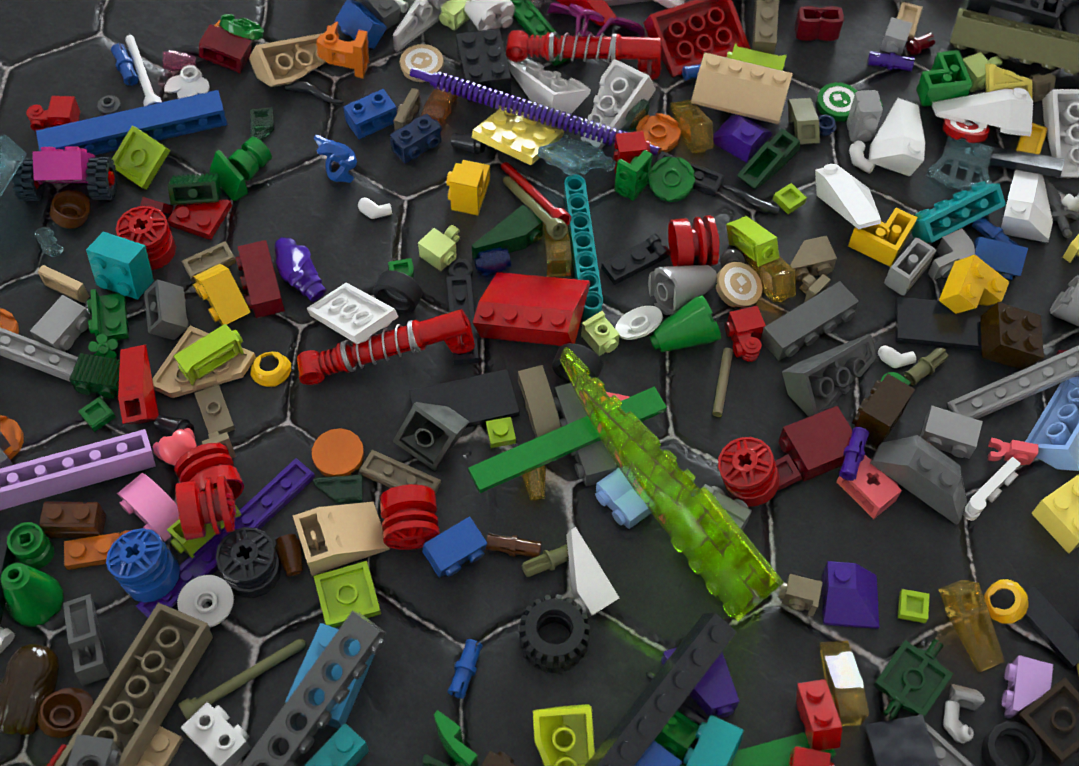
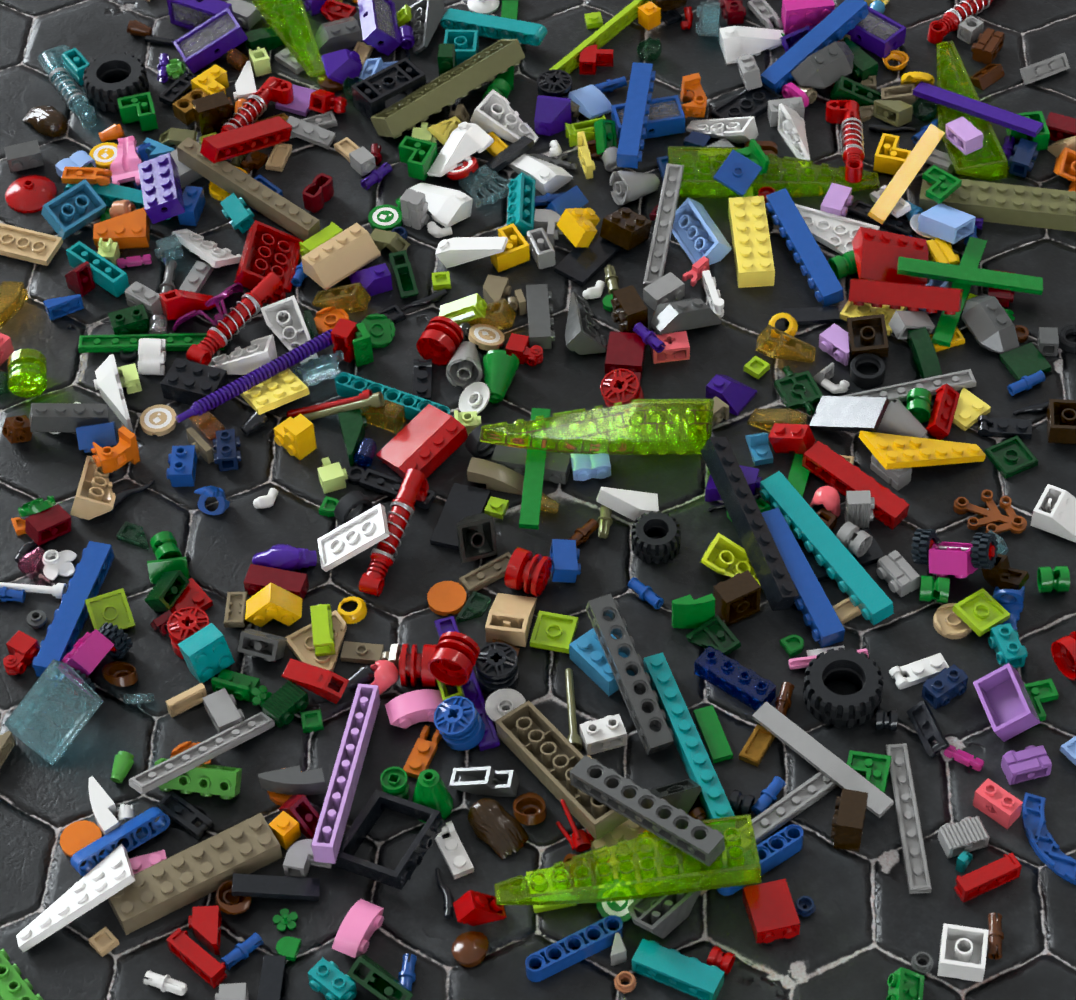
camera: 55 degrees left, 10 degrees down
reddish brown brick [40,502,106,538] -> none
dark tan bar [712,348,733,417] -> none
none -> dark azure slope [745,432,773,466]

